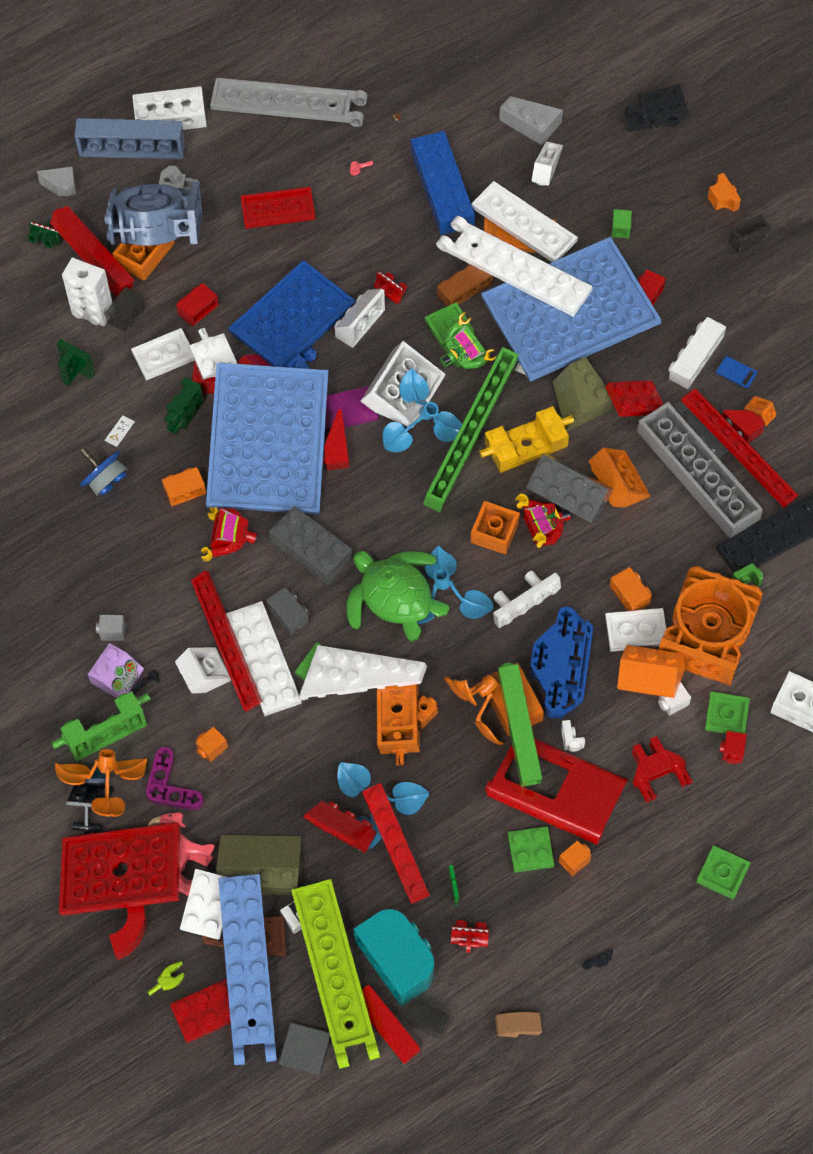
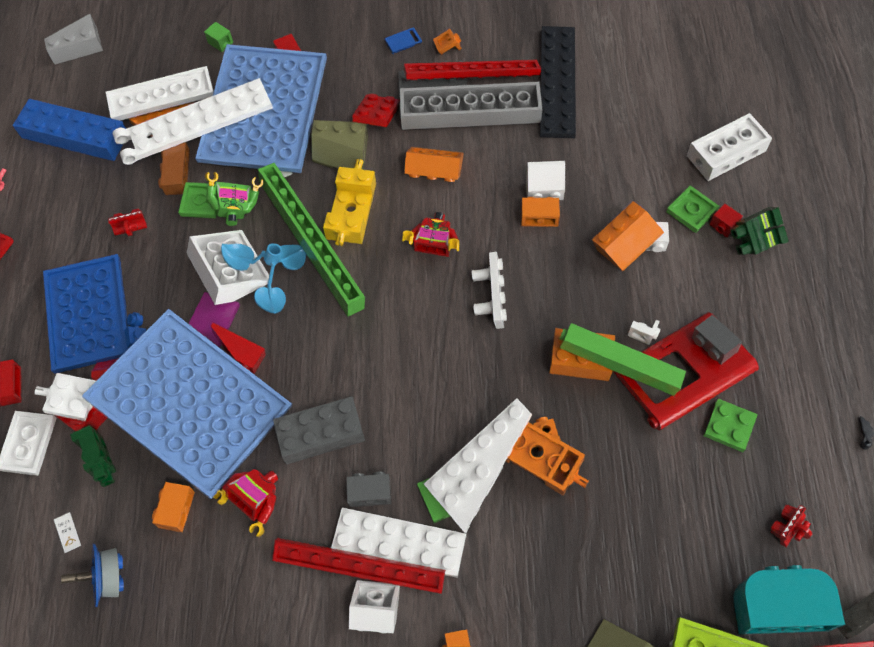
camera: 55 degrees left, 0 degrees up
red slope [304,801,377,853] -> none
white slope [334,289,385,348] -> none
dark azure plant [337,762,429,851] -> none
bright green animal [346,551,449,642] -> none
red plate [361,783,430,904] -> none
dark azure plant [417,546,494,624] -> none
orange plant [443,674,504,745] -> none
green piece [448,865,459,905] -> none
orange brick [470,501,520,555] -> none
dark grey brick [526,454,613,523] -> none
blue connector [530,606,593,719] -> none
white slope [532,141,563,186] -> none
orange brick [559,840,591,877] -> none
white plate [605,608,666,652] -> none
red connector [631,736,693,803] -> none
orange brick [658,566,763,686] -> none
white brick [668,317,726,389] -> none
bright green tile [696,845,751,900] -> none
red slope [722,410,765,443] -> none
bright green bracket [732,563,763,587] -> none
none -> white slope [526,161,565,200]
none -> dark grey brick [692,315,742,364]
none -> dark green hips [730,207,789,255]

